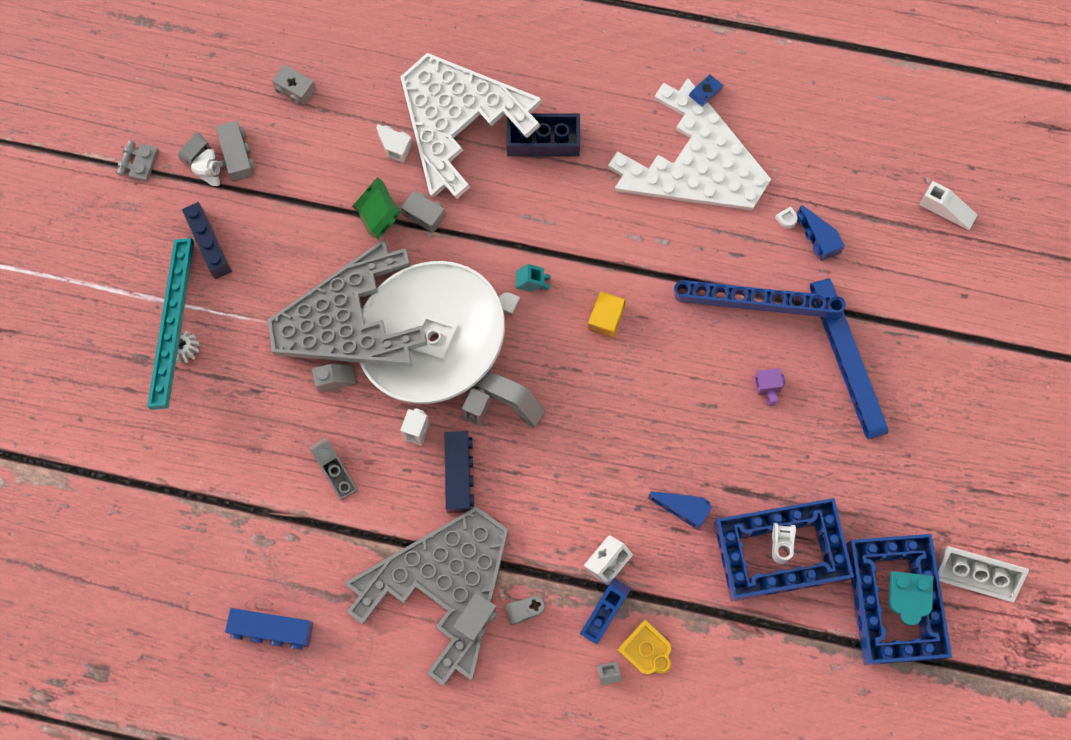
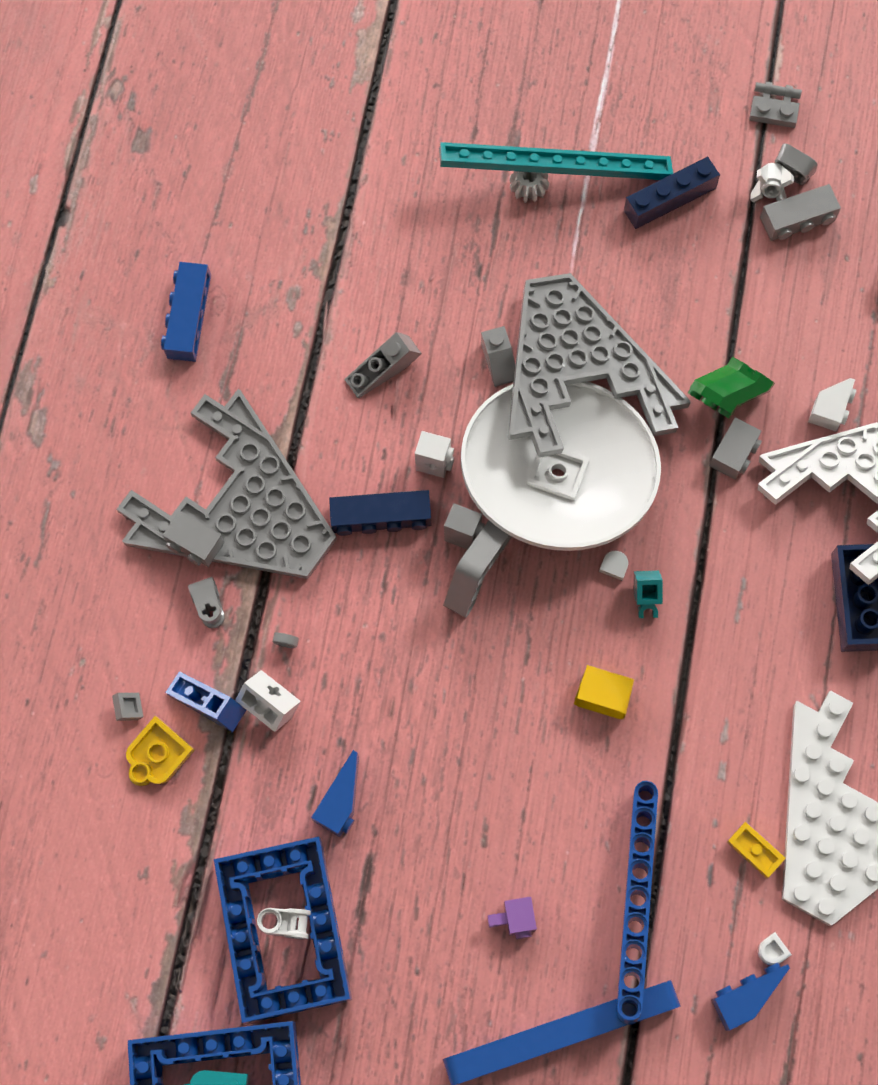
camera: 90 degrees right, 0 degrees up
none -> light grey tile [272,632,299,648]
none -> yellow plate [727,822,786,879]

